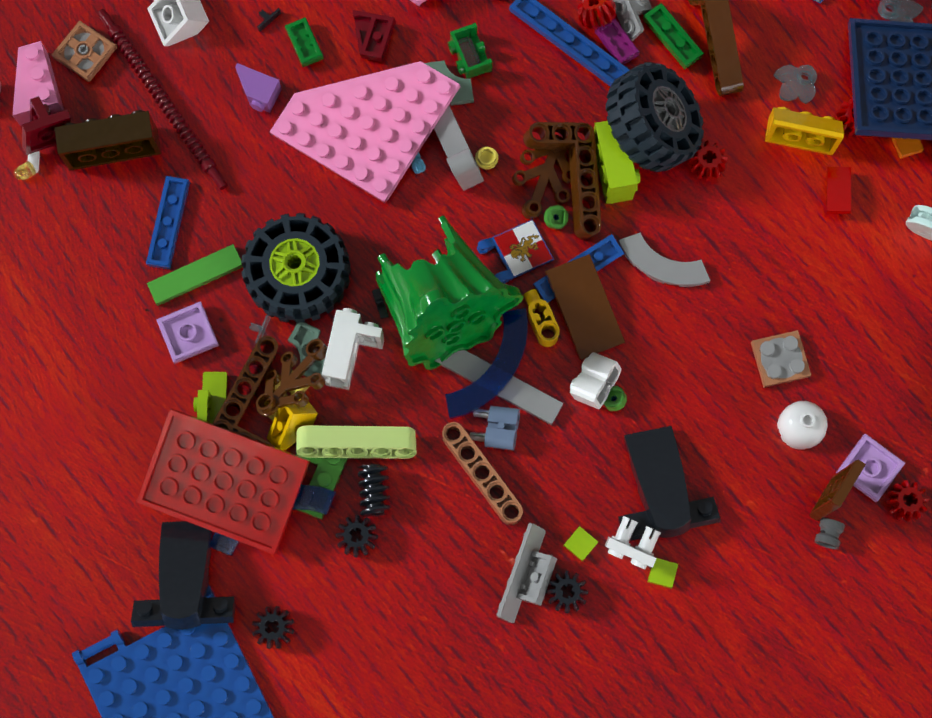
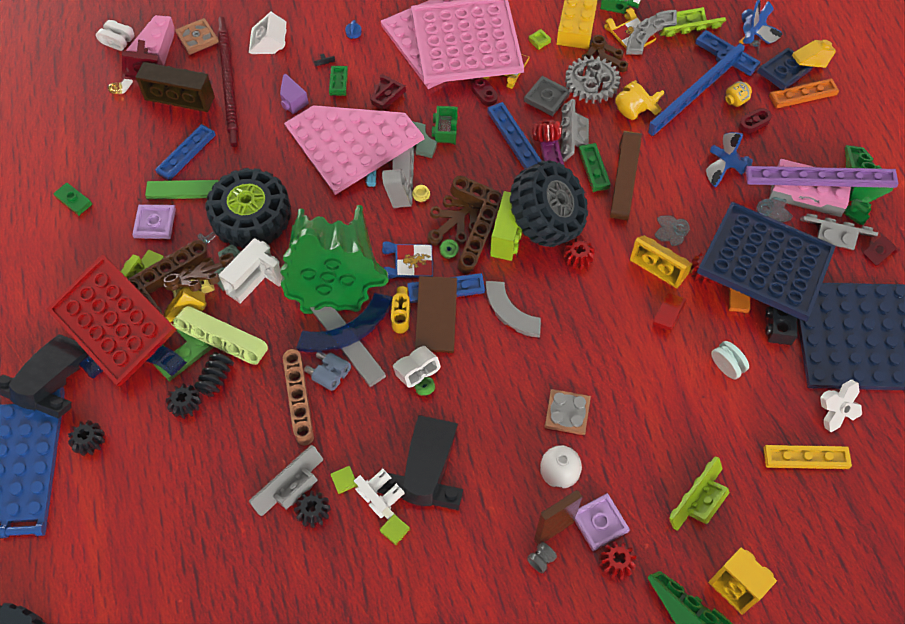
camera: 25 degrees right, 15 degrees down
none -> green plate [53,183,92,216]

